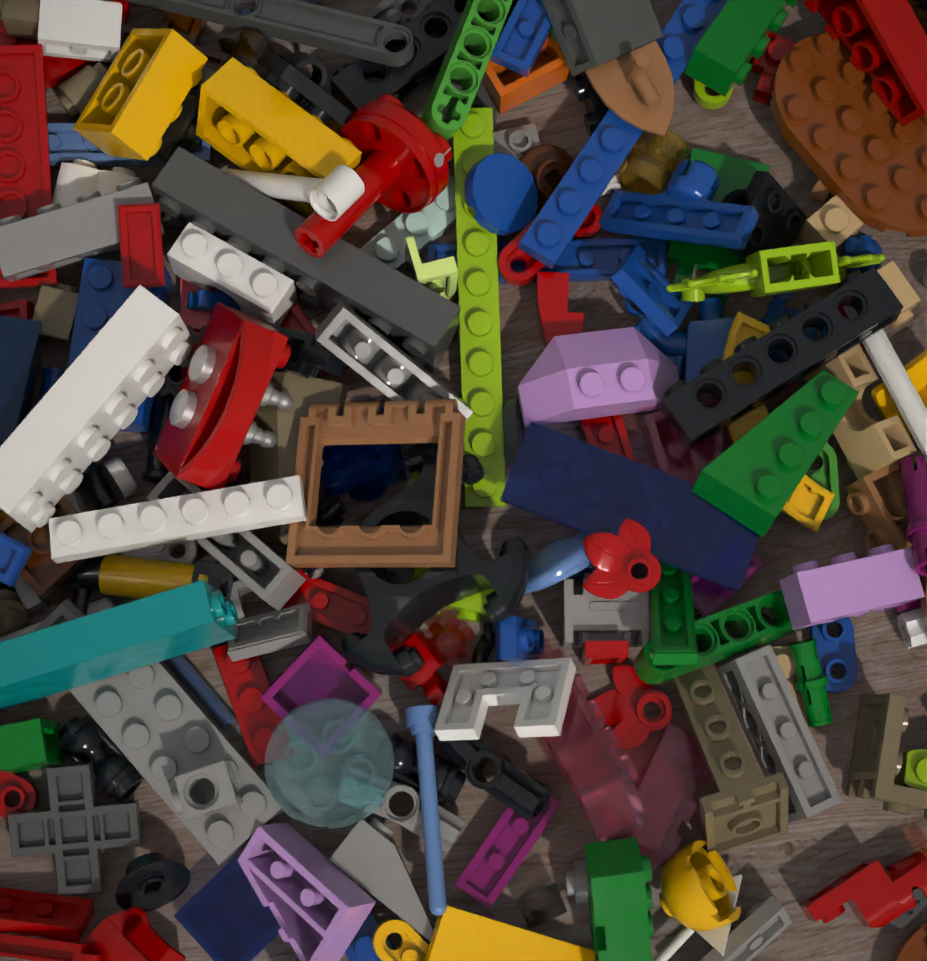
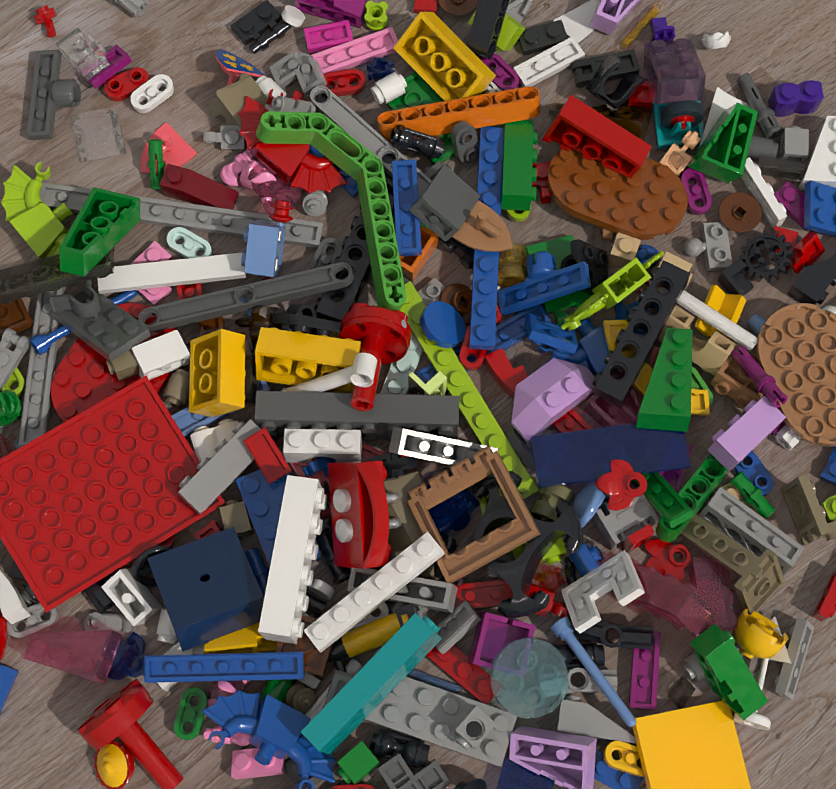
camera: 30 degrees left, 5 degrees down
none -> olive wheel [530,480,574,522]

